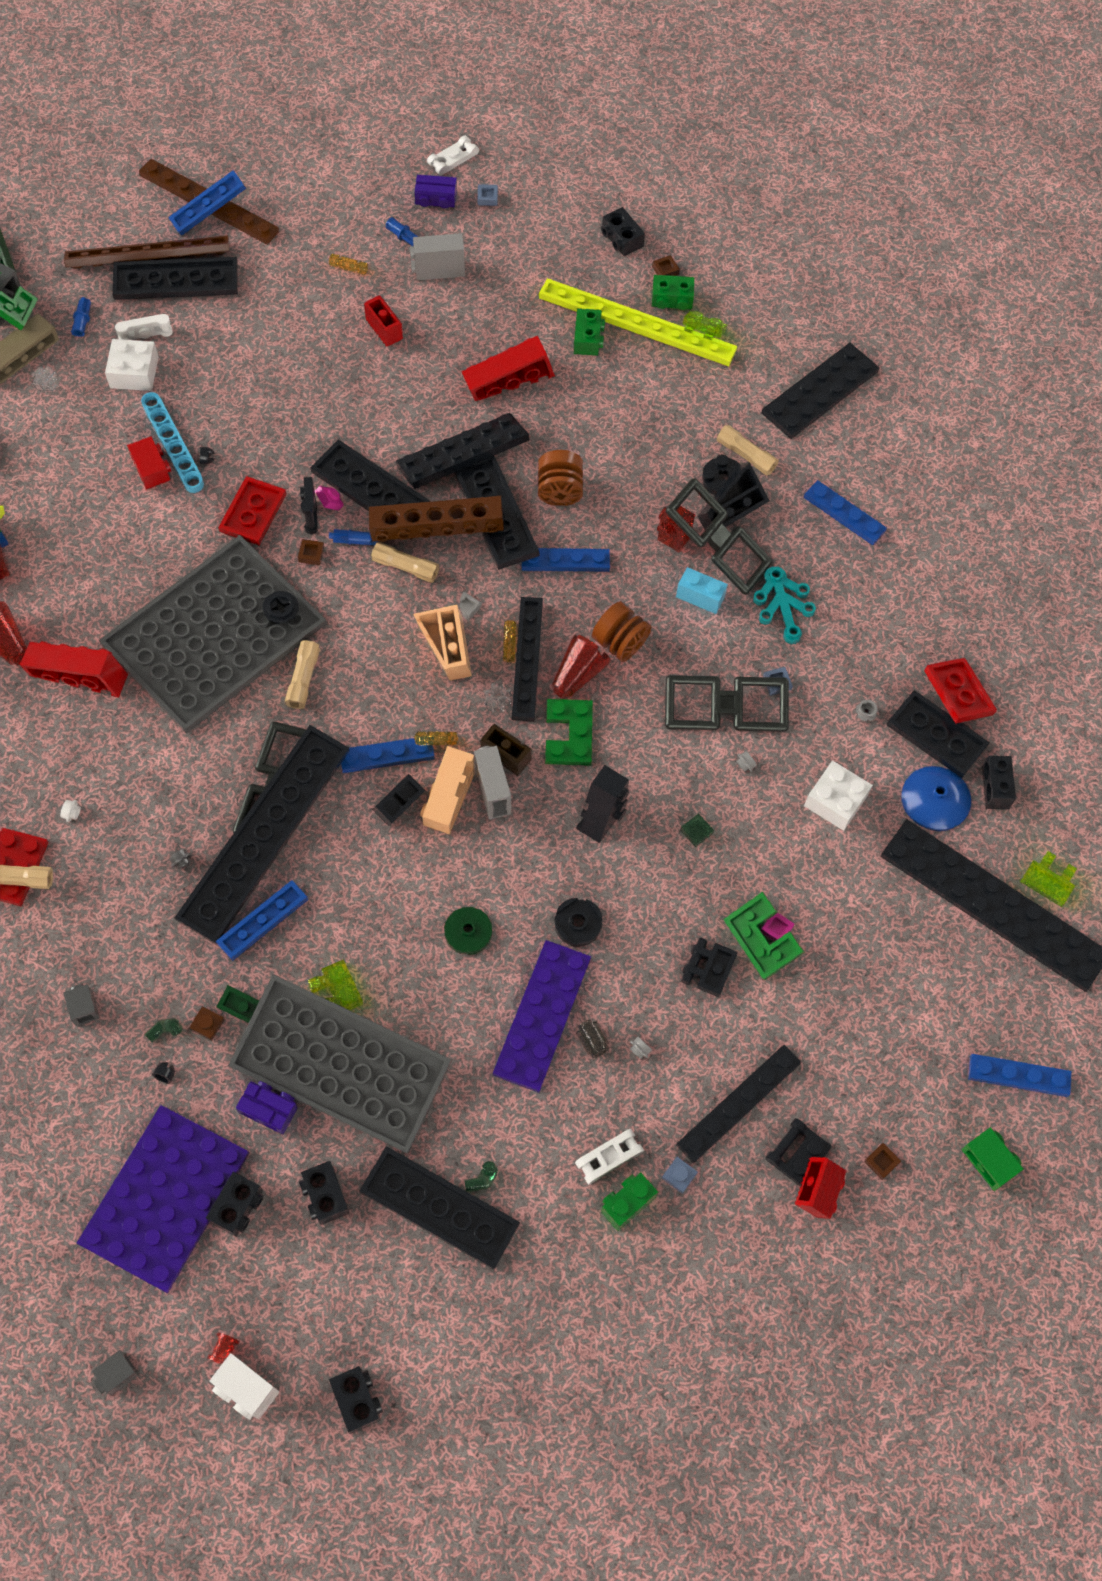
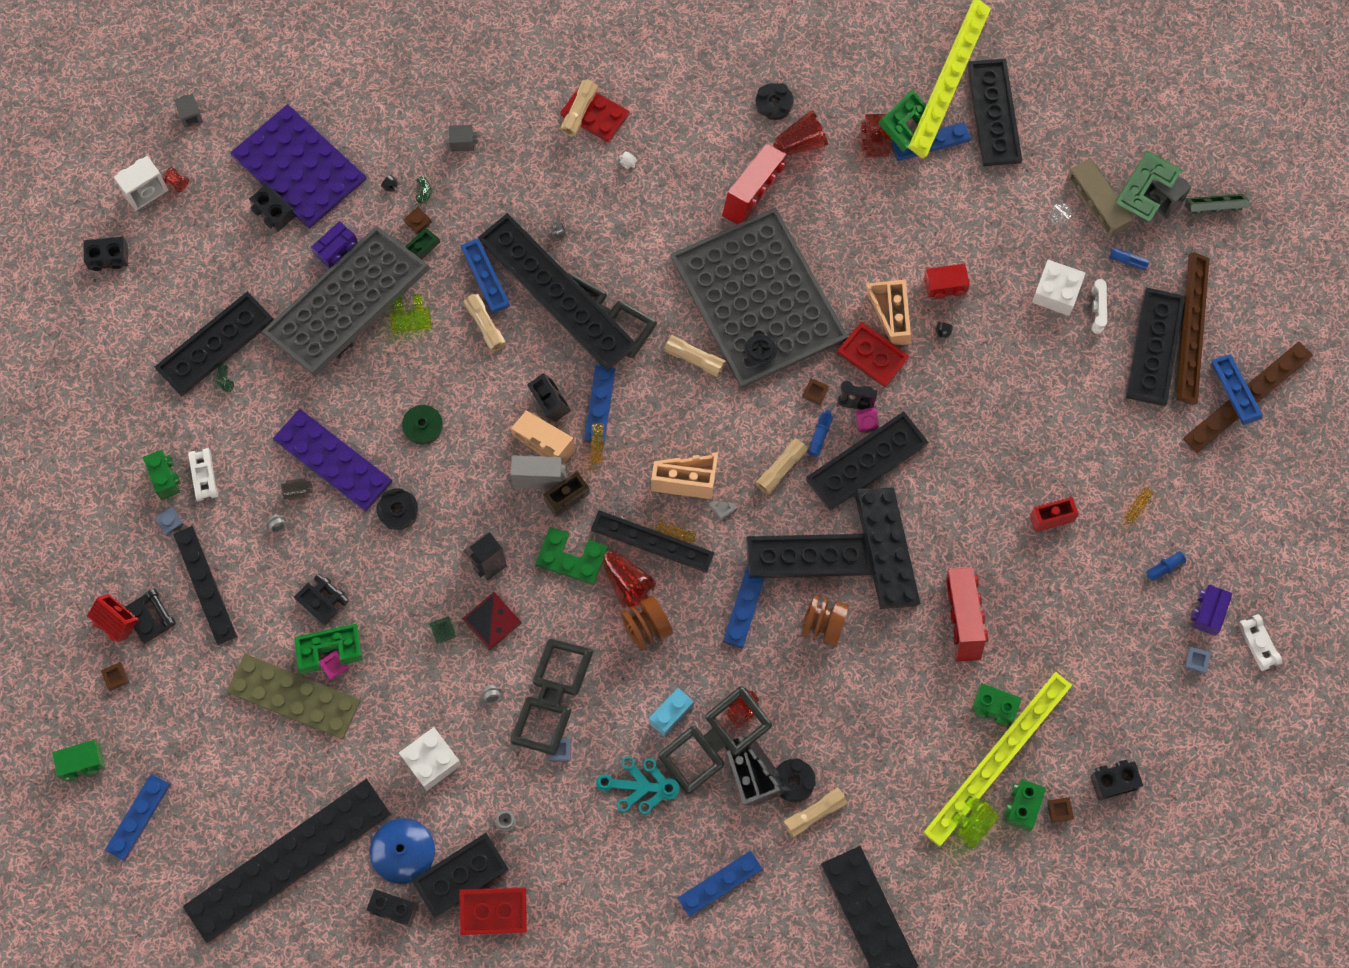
camera: 110 degrees right, 5 degrees up
medium azure beam [141,392,204,493] -> none
black brick [299,1161,350,1225] -> none
reddish brown brick [369,496,504,542] -> none
light grey brick [410,233,465,280] -> none
clear neon green plate [1020,851,1077,907] -> none
none -> olive plate [226,654,361,740]
none -> tile [462,592,522,650]
none -> tan axle [463,294,506,352]
none -> light nougat wedge [866,280,912,346]

